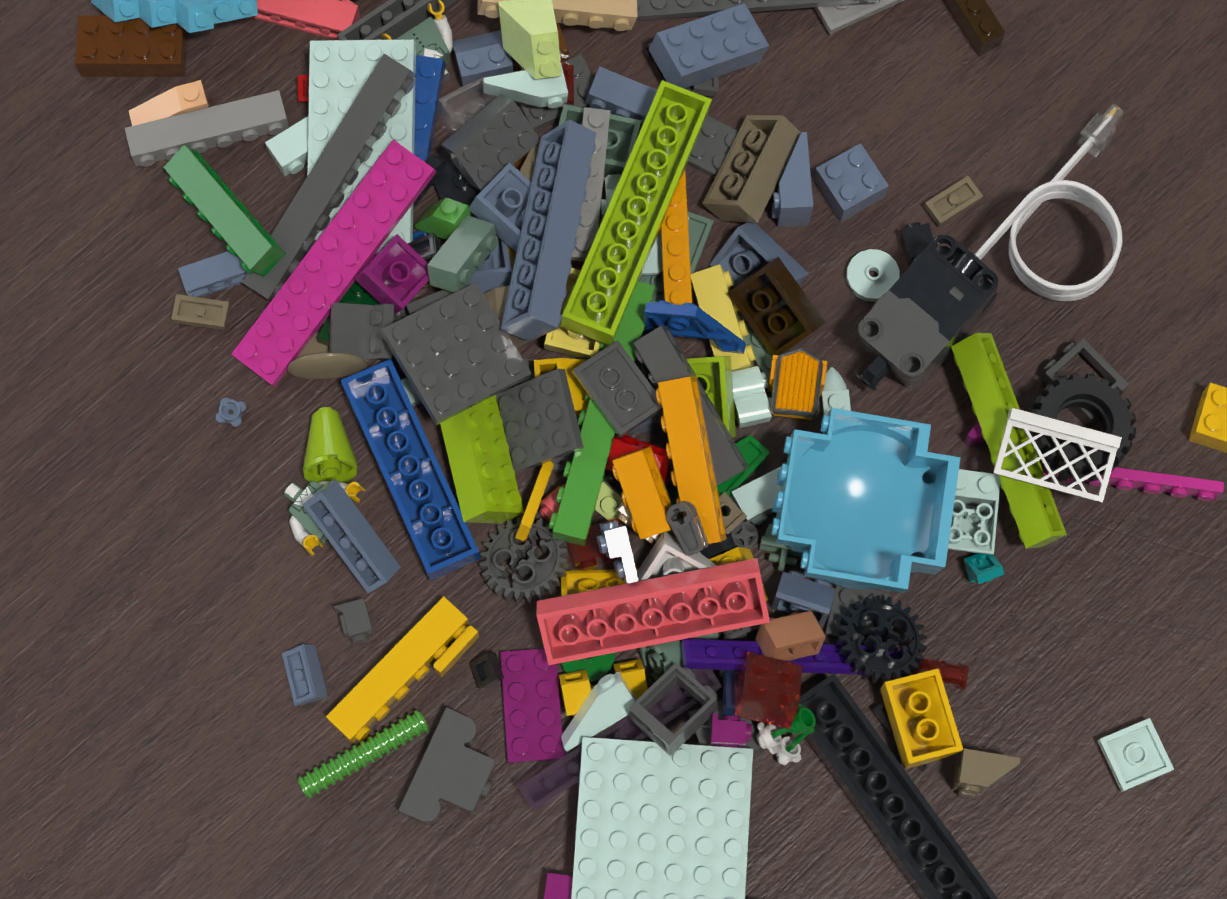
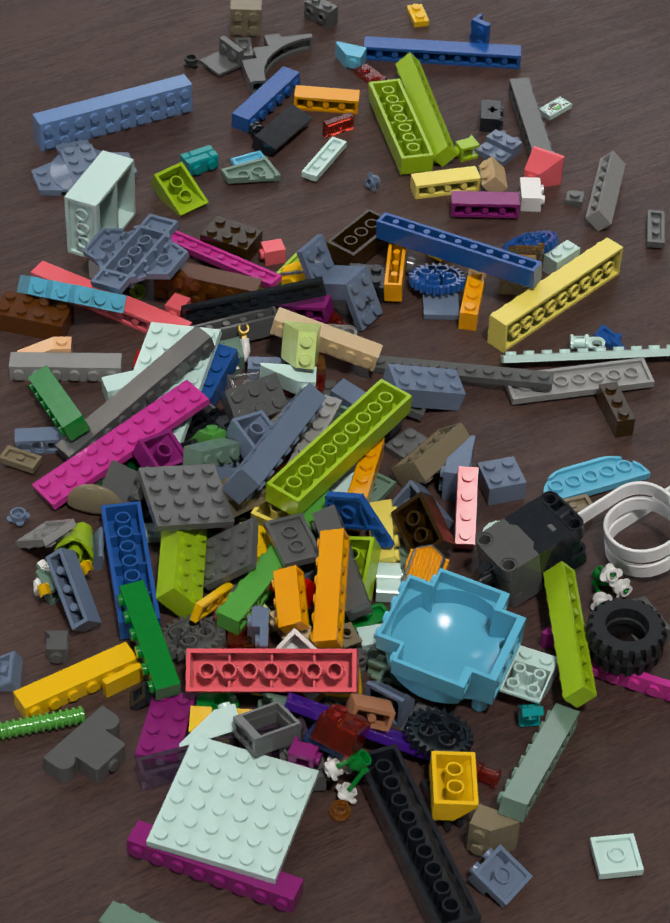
camera: 15 degrees right, 30 degrees down
dark grey piece [667,501,709,556] -> none
white fence [993,408,1122,503] -> none
none -> light grey plate [15,519,77,549]
none -> sand blue slope [92,527,104,570]
none -> green brick [117,580,180,701]
none -> clear orange plate [329,800,351,821]
none -> brick [454,466,478,550]
none -> sand blue plate [467,844,533,908]
none -> sand green brick [497,703,580,822]
none -> medium azure plate [543,456,650,499]
none -> white plant [590,563,633,610]

